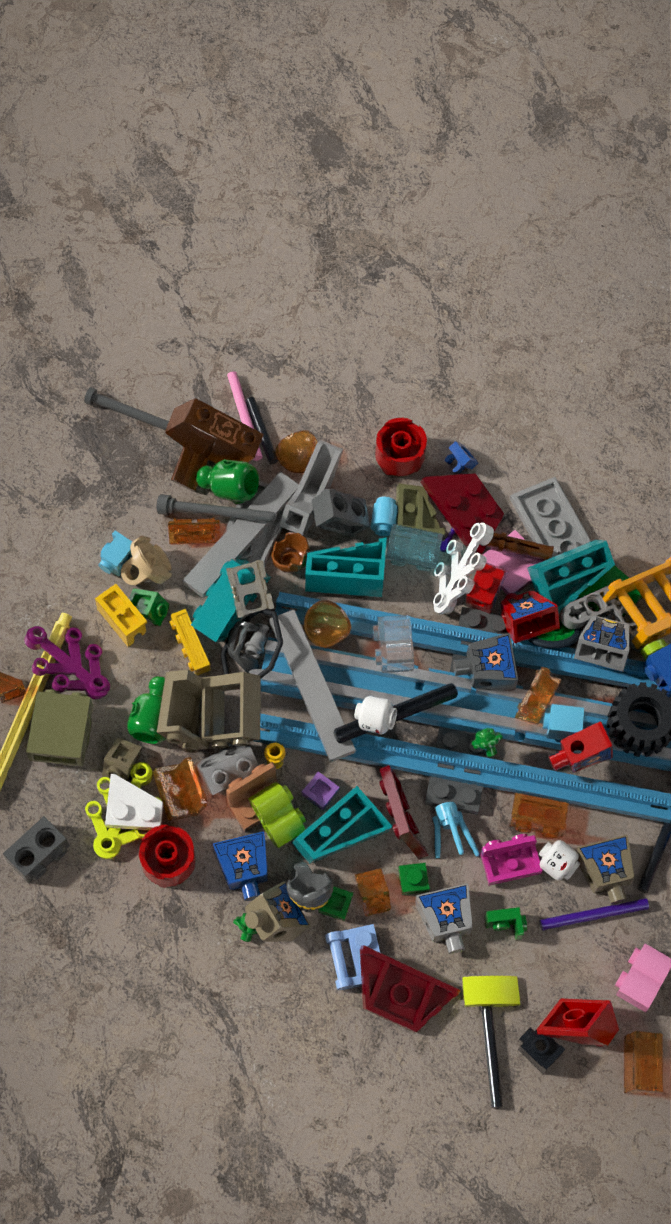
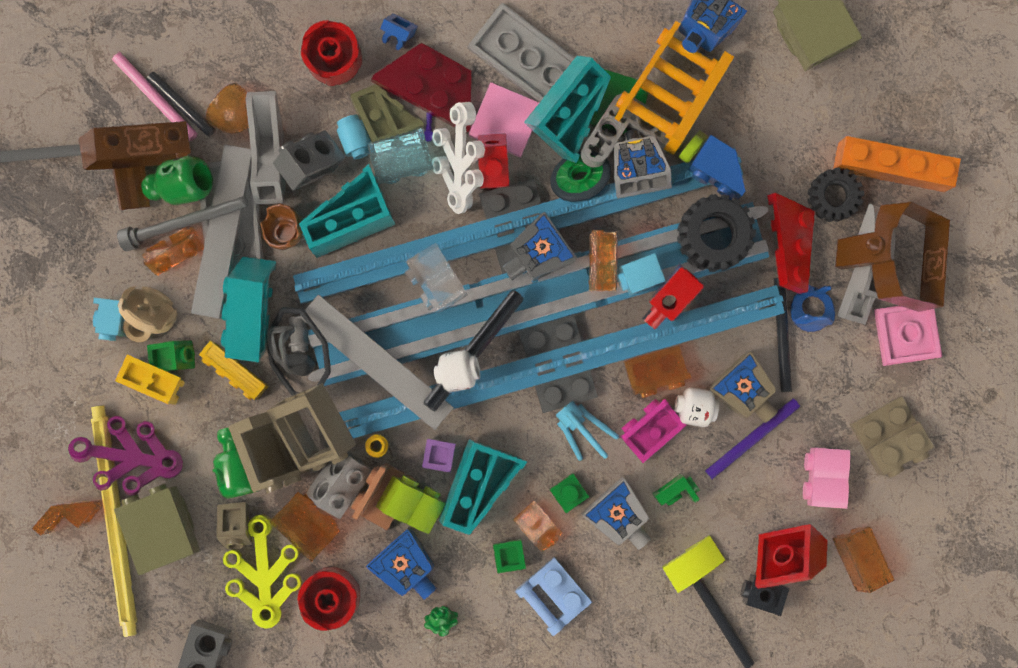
camera: 20 degrees left, 20 degrees up
white wing [105,774,163,830] -> none
dark tan piece [226,560,274,618] -> none
dark tan torso [245,881,311,942] -> none
dark grey hair [287,862,333,913] -> none
clear orange helmet [304,600,351,648] -> none
dark red wing [360,945,461,1032] -> none
dark red wing [379,765,428,860] -> none
green plant [472,728,503,757] -> none
reddish brown pin [479,532,554,560] -> none
red torso [500,591,560,643] -> none

